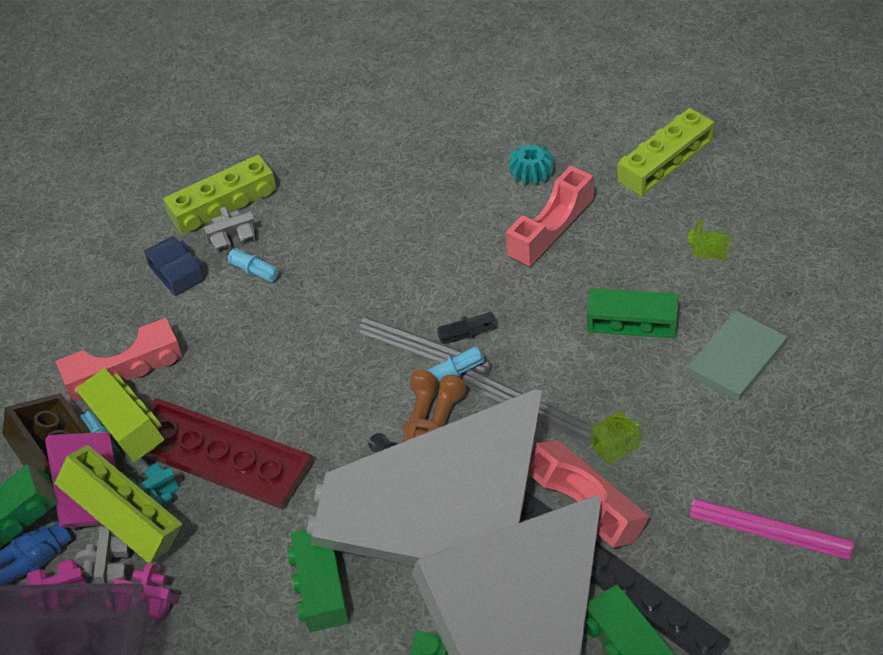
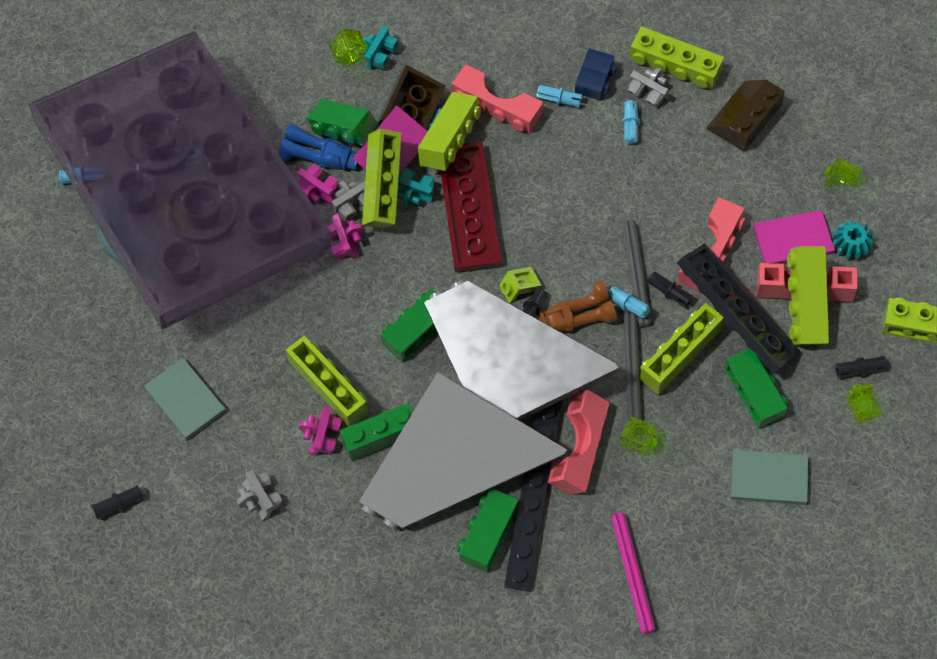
camera: 55 degrees right, 15 degrees up
none -> lime bracket [500,267,542,303]
none -> medium azure axle [537,85,582,108]
none -> lime brick [640,303,724,395]
none -> black plate [677,243,800,374]
none -> coral arch [678,197,746,291]
none -> dark brown slope [706,80,785,152]
none -> dark pink tile [753,210,835,264]
none -> lime brick [787,246,829,345]
none -> clear neon green bracket [823,157,863,187]
none -> black pin [835,356,887,378]

